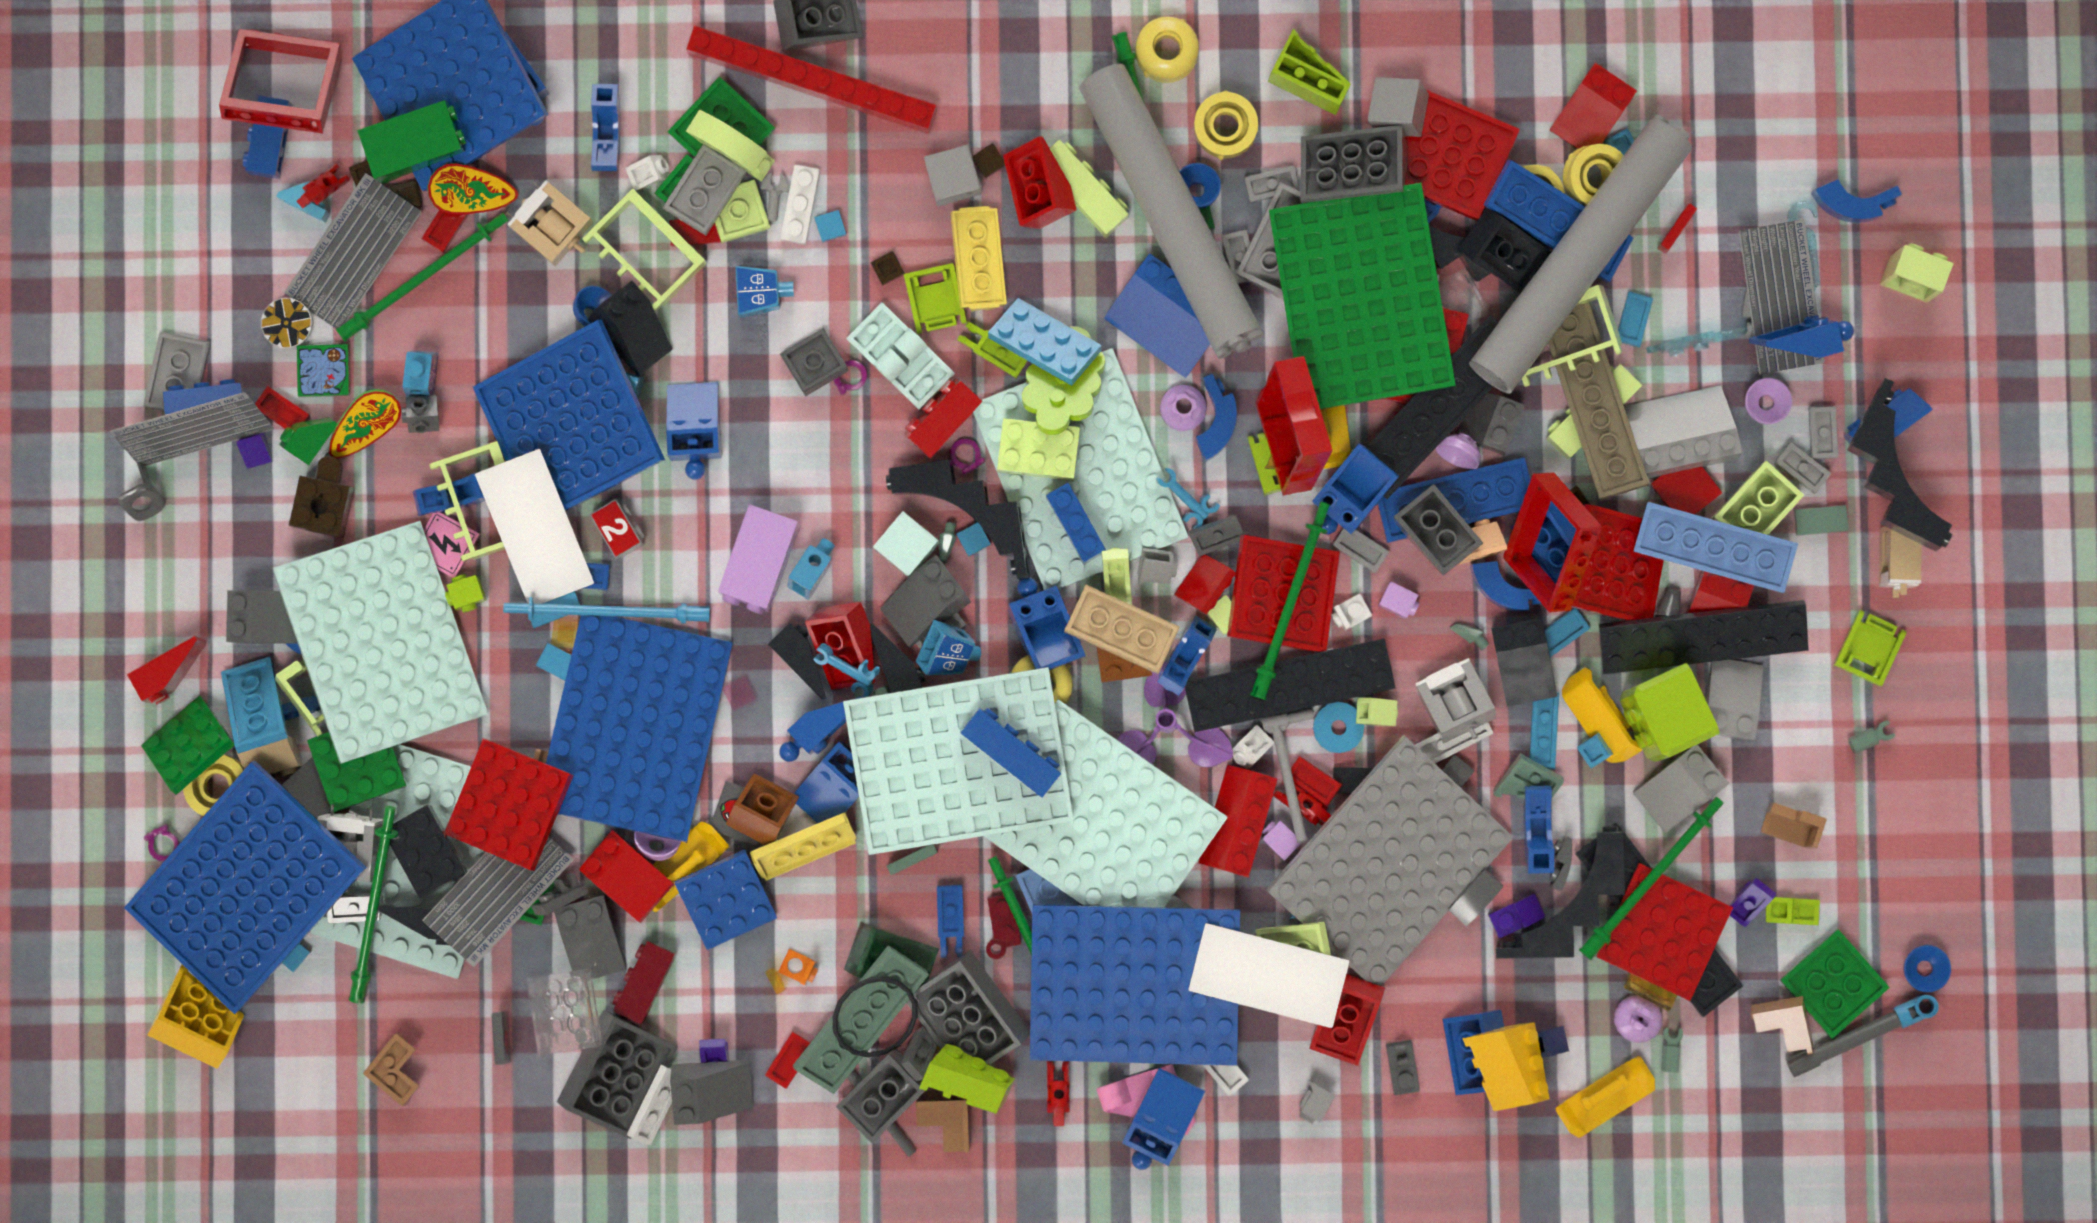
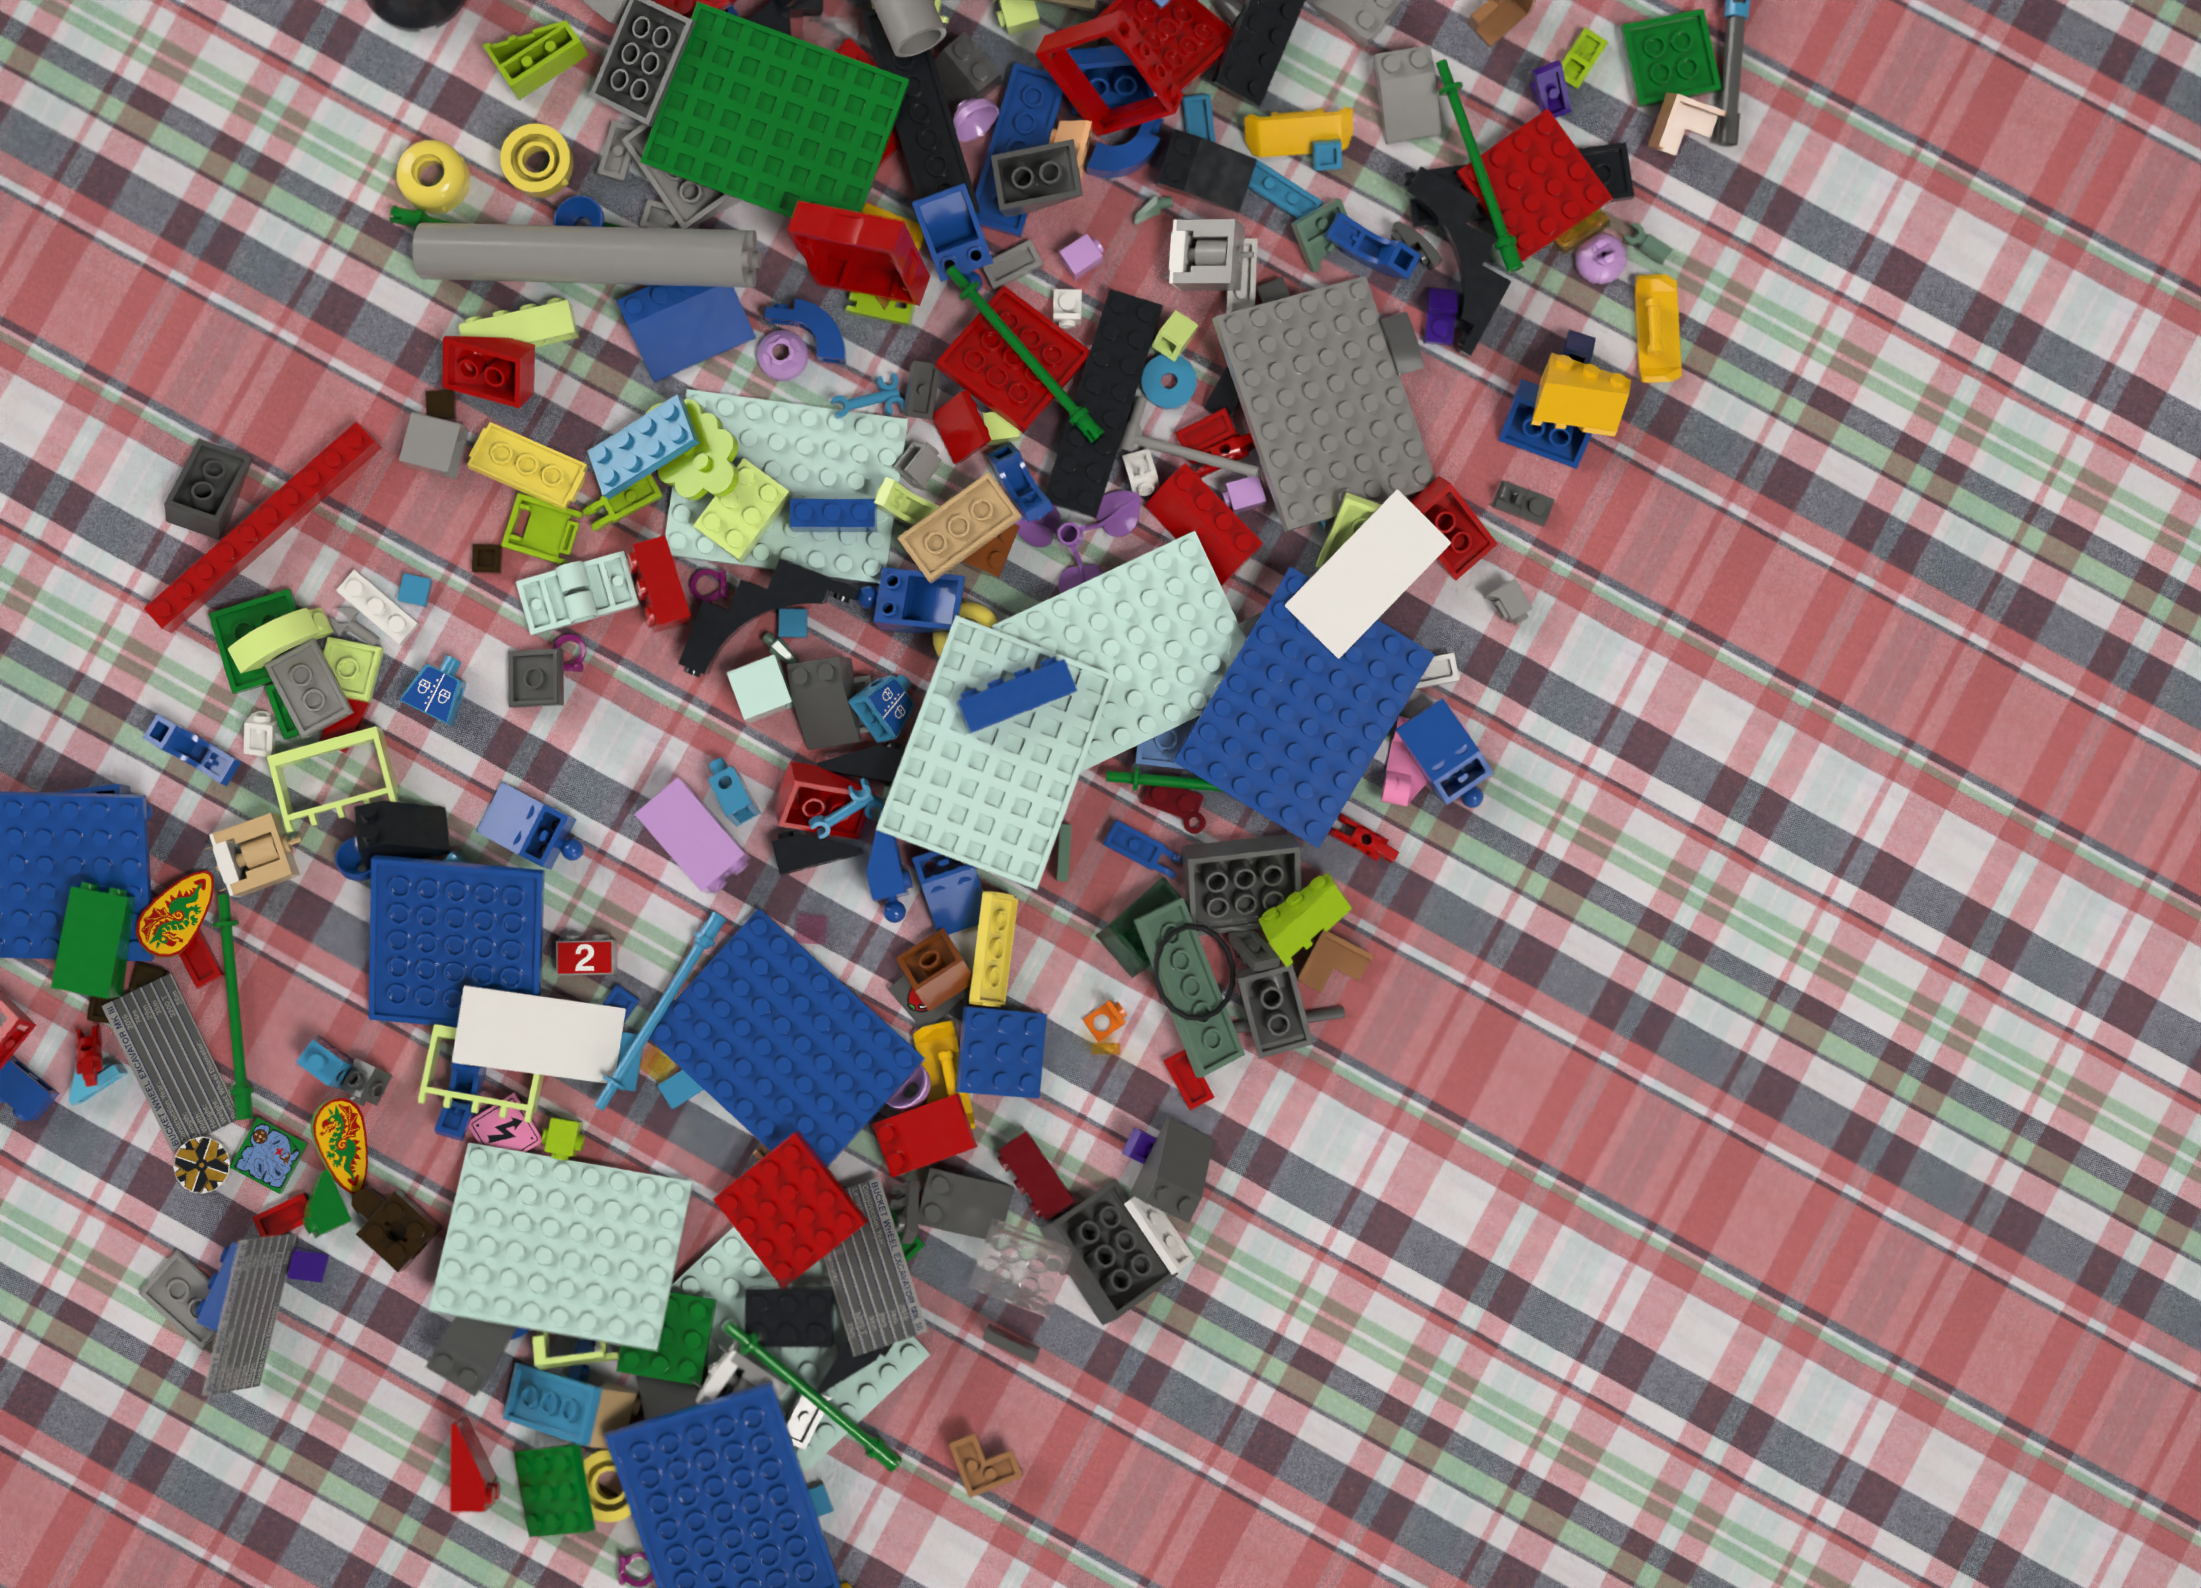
camera: 60 degrees left, 0 degrees up
dark grey piece [119,463,165,521] -> none
lime plate [1619,663,1720,762] -> none

